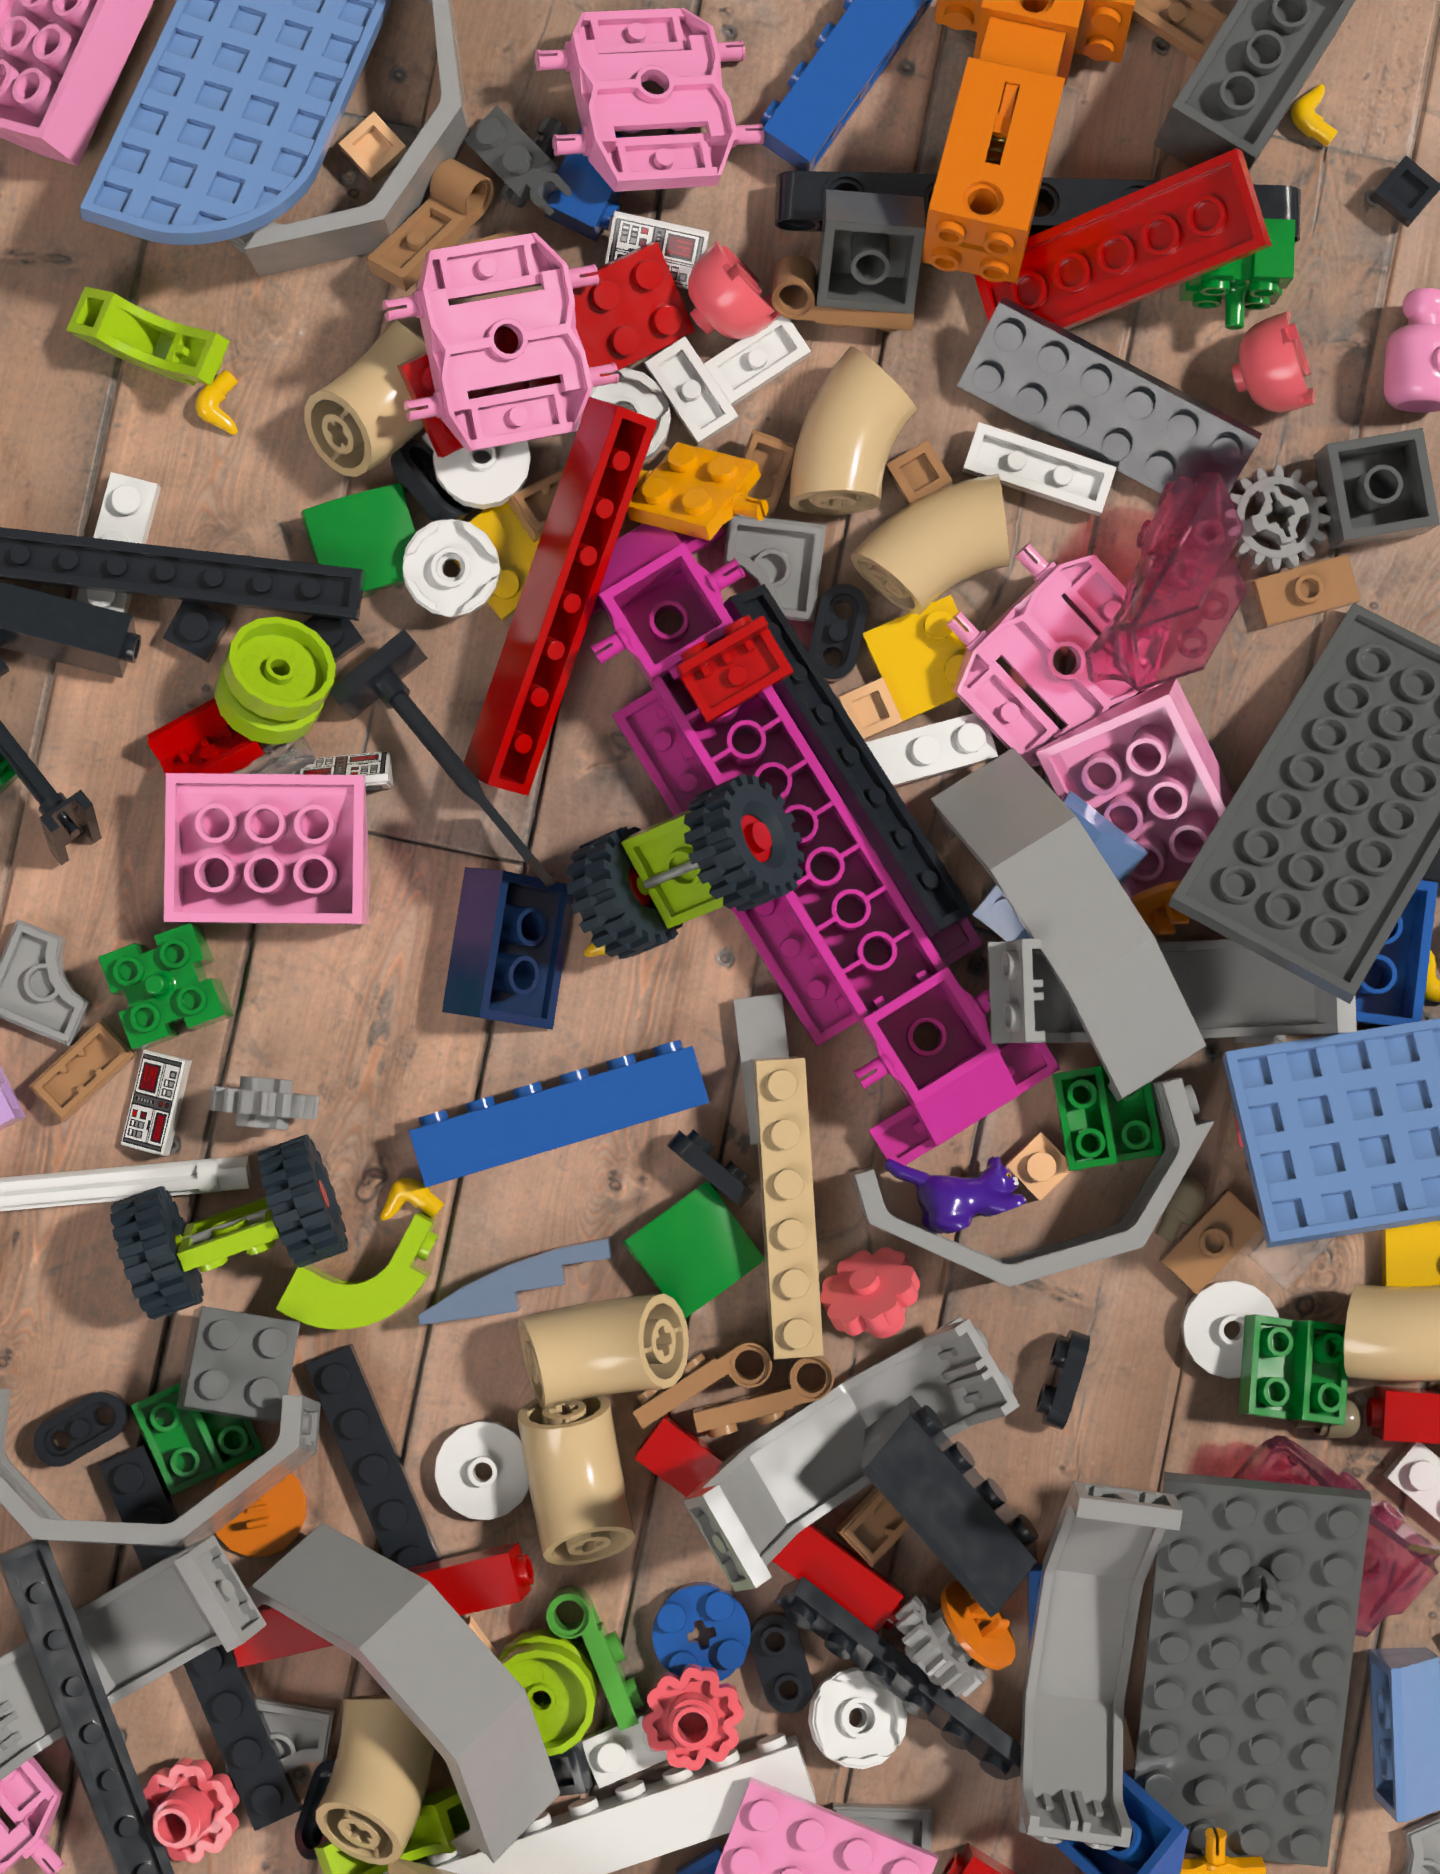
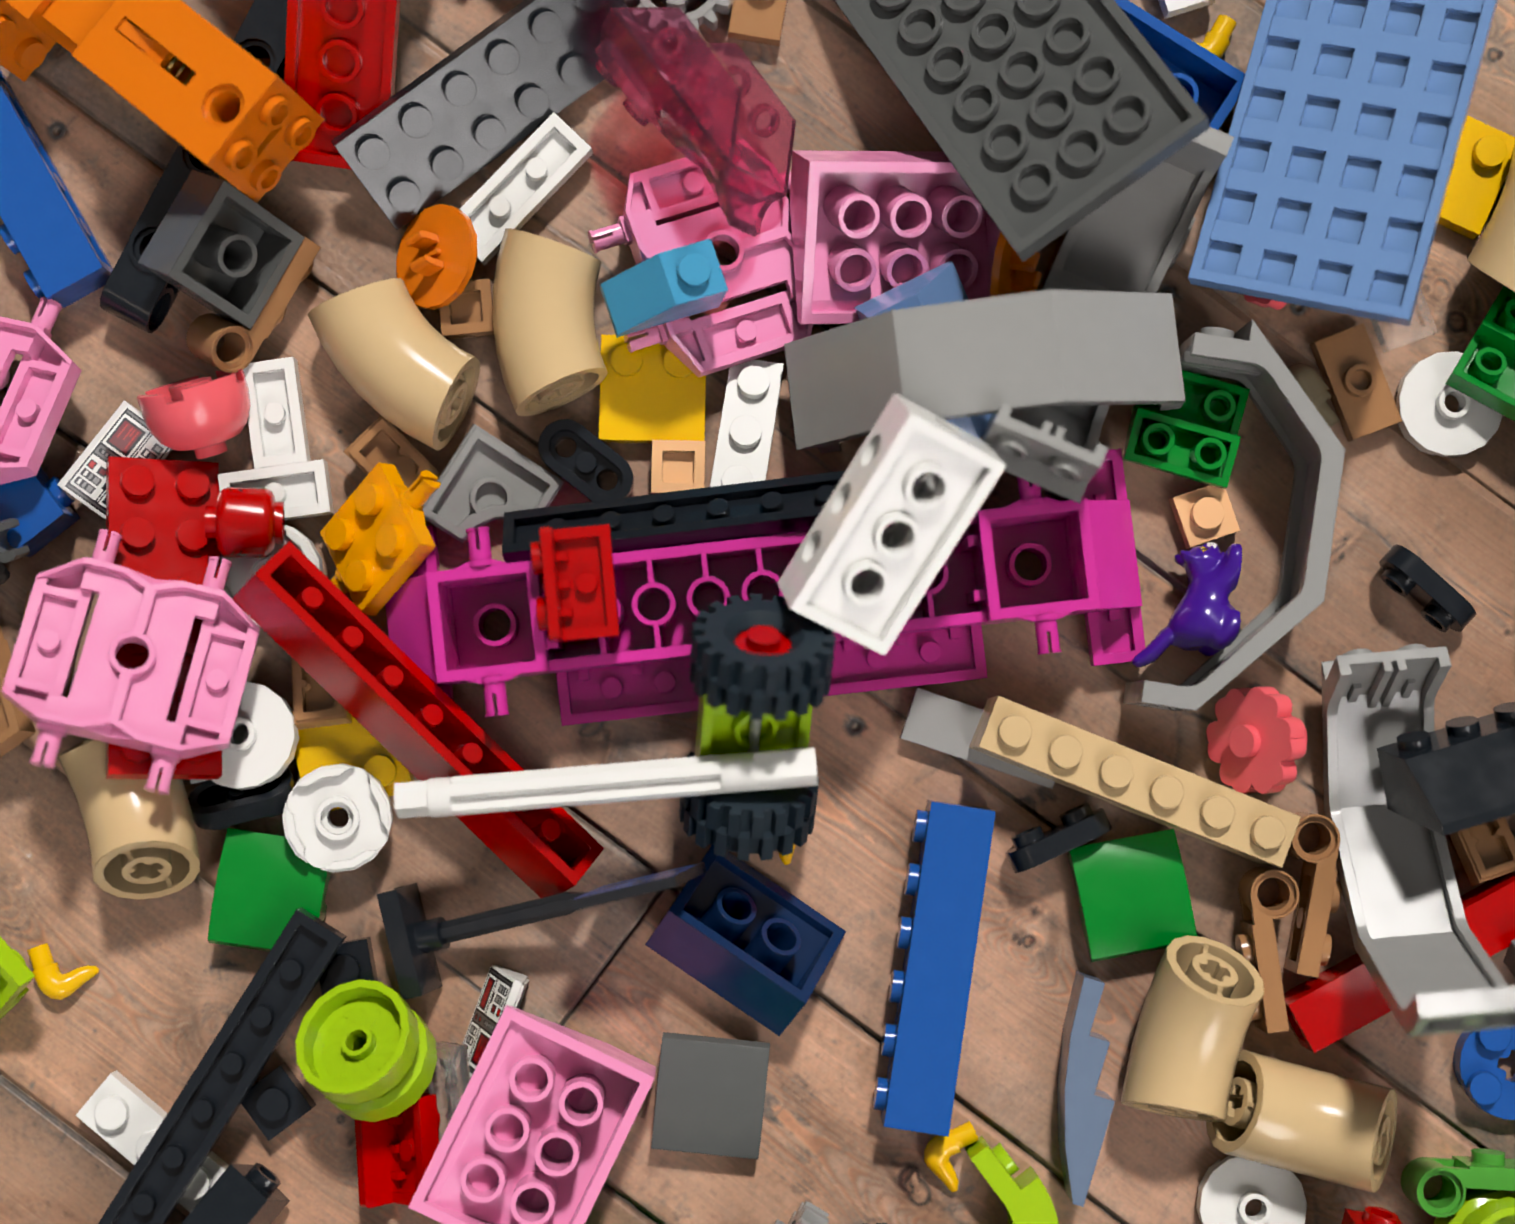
camera: 65 degrees left, 0 degrees up
none -> red head [205,487,285,558]
none -> white piece [394,747,818,819]
none -> orange piece [396,204,477,310]
none -> dark azure slope [600,238,728,337]
none -> dark grey slope [651,1032,770,1159]
none -> white brick [777,393,1006,656]

